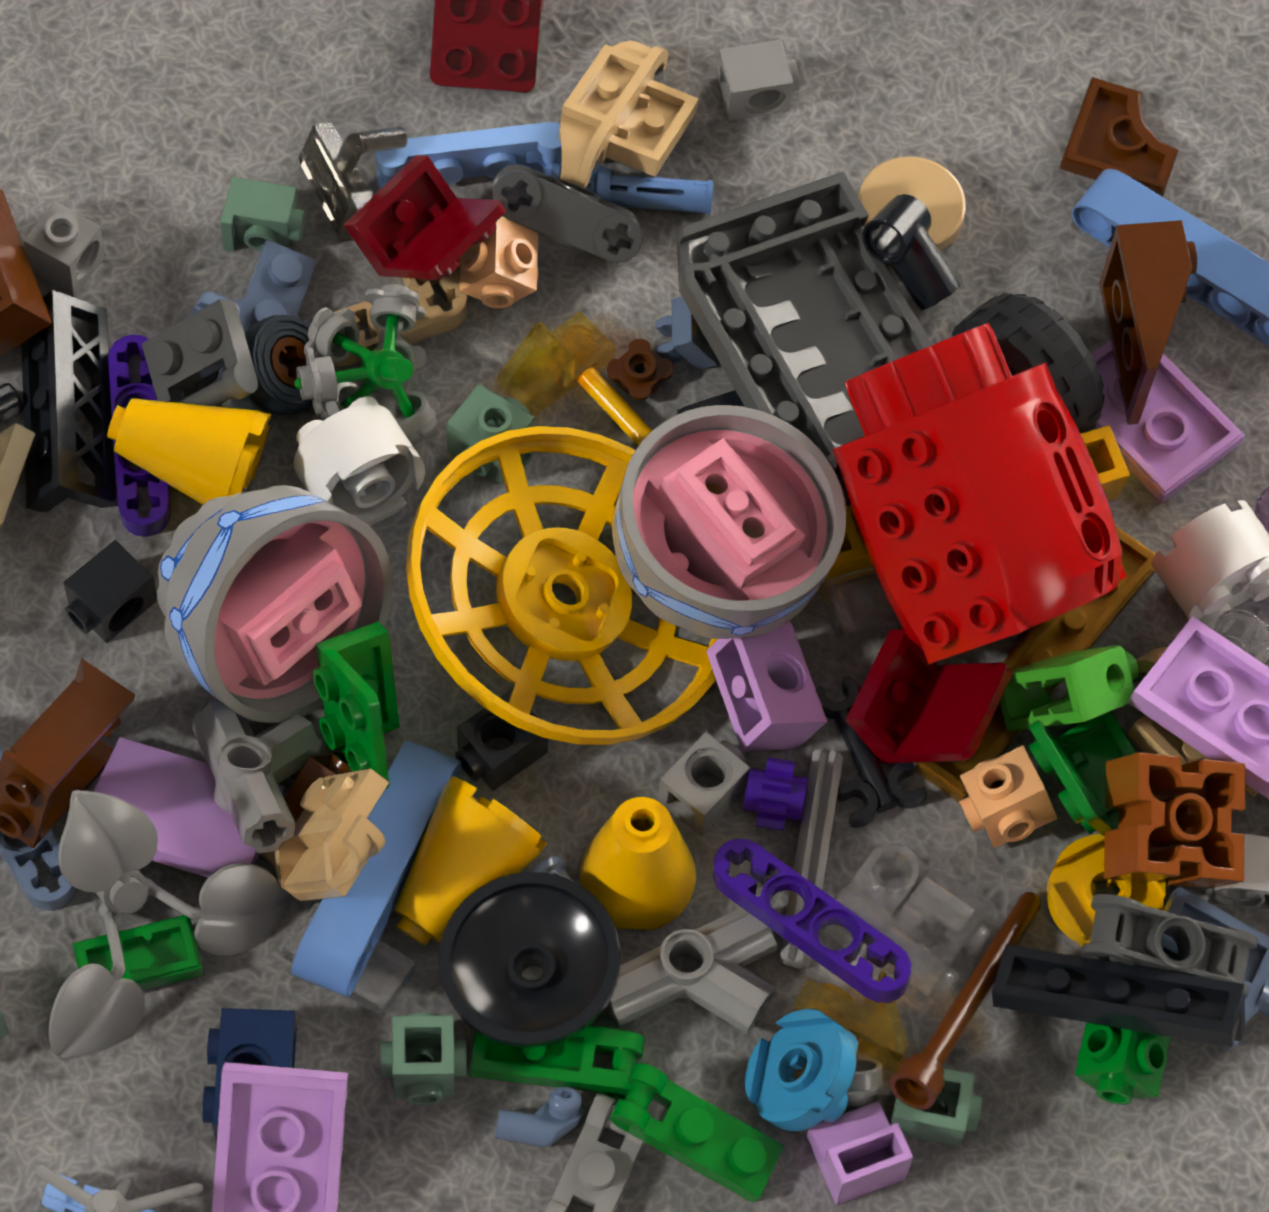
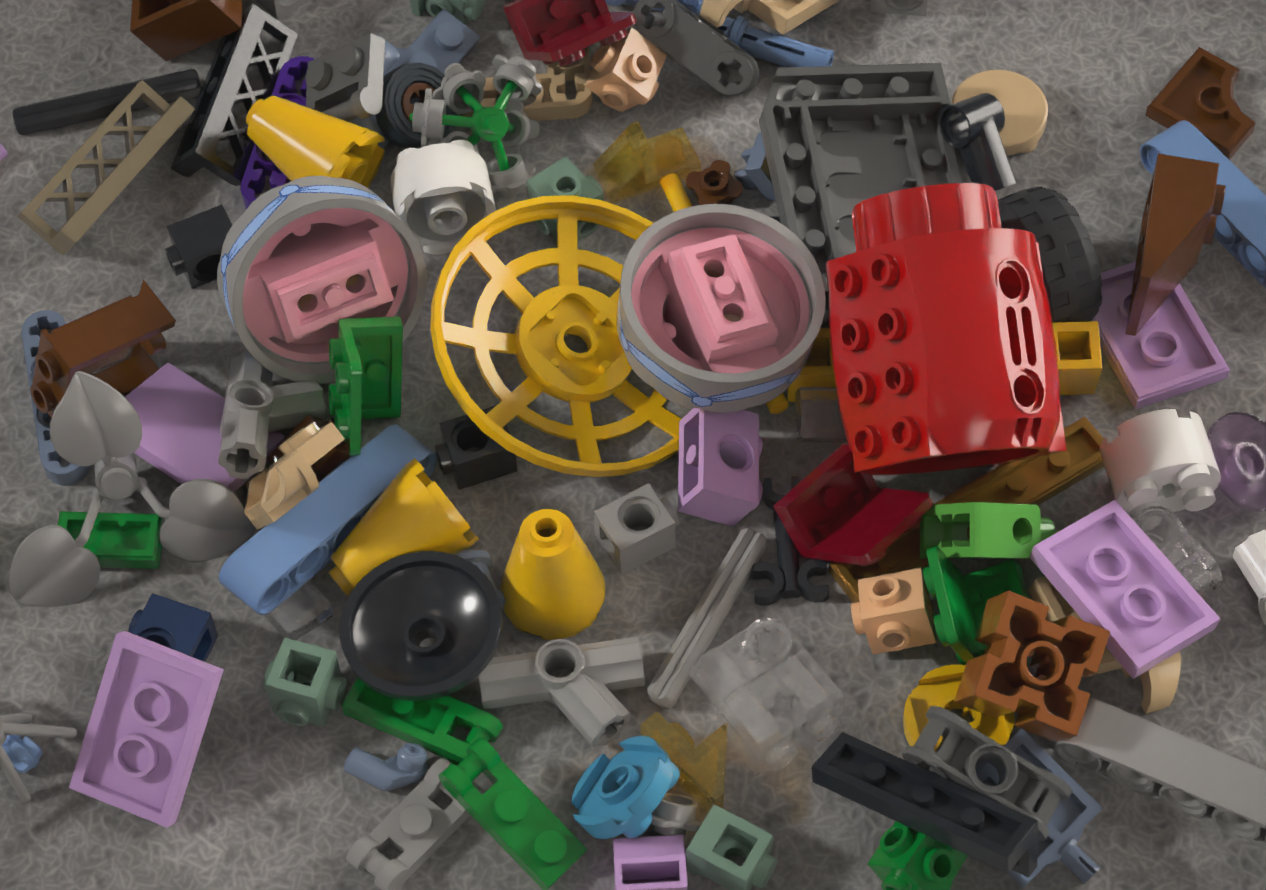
camera: 25 degrees right, 5 degrees down
dark purple beam [713,839,912,1003] -> none
dark purple gear [743,757,808,831] -> none
reddish brown piece [890,892,1041,1110] -> none

